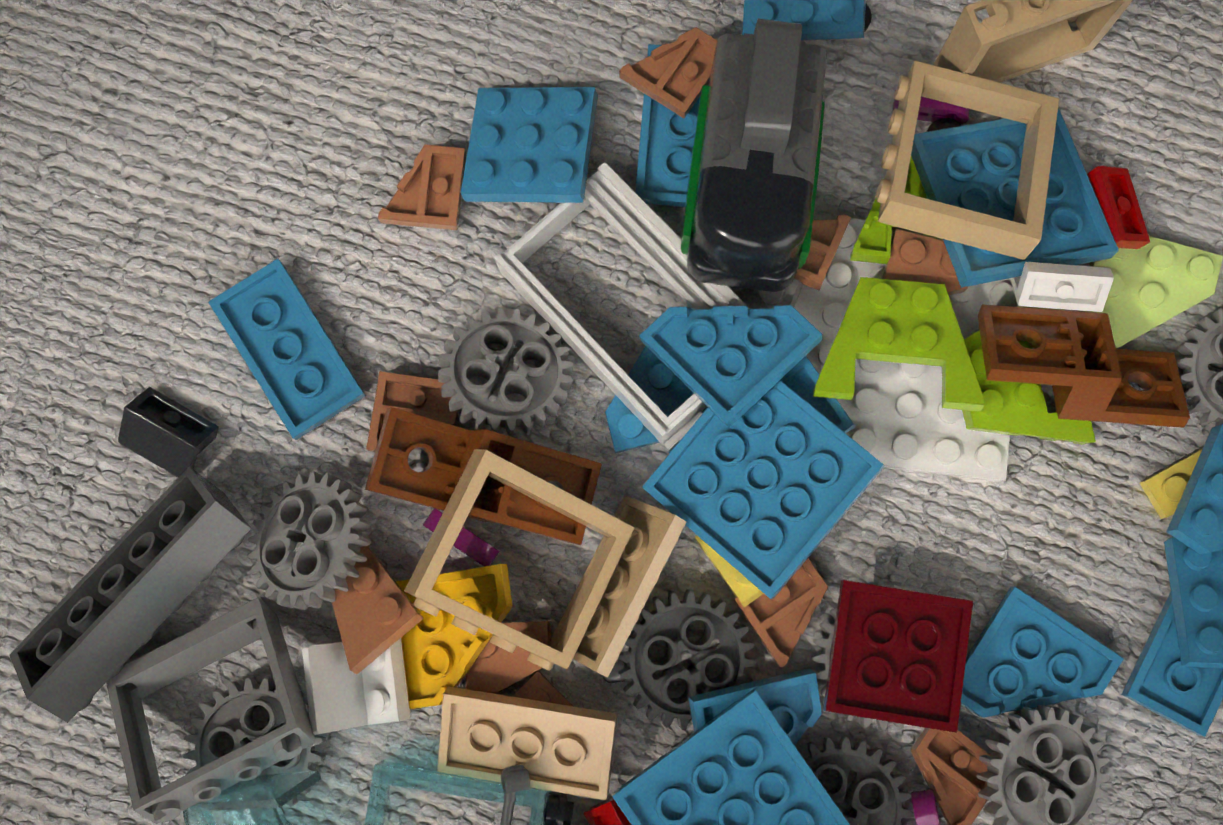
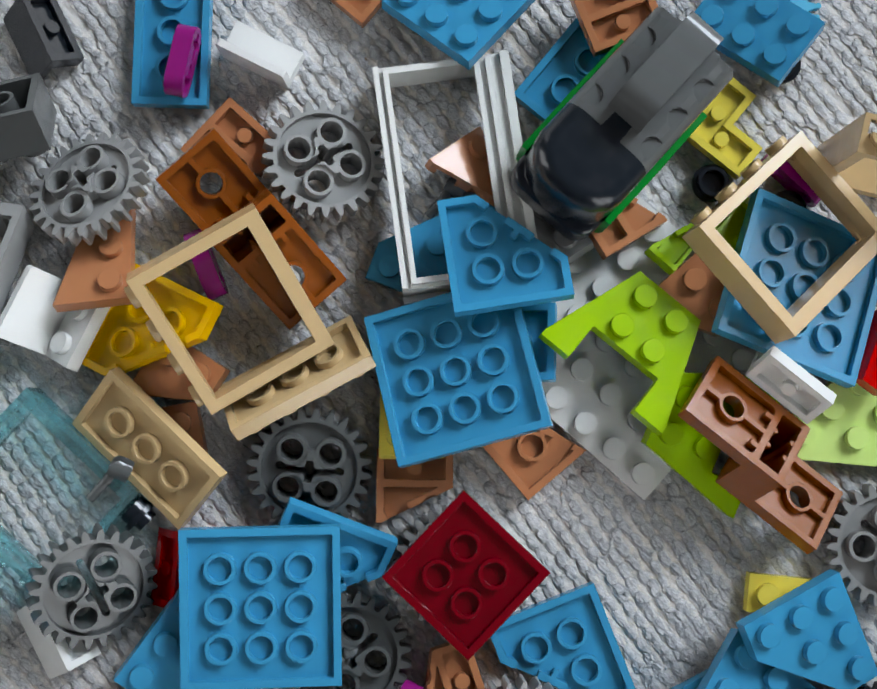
camera: 30 degrees right, 5 degrees up
none -> magenta beam [163,24,201,98]
none -> white panel [215,20,305,90]
none -> dark grey hand [424,177,466,219]
none -> nougat wing [425,126,494,207]
none -> nougat wing [482,428,586,500]
none -> light yellow plate [686,77,763,180]
none -> black plate [691,164,730,202]

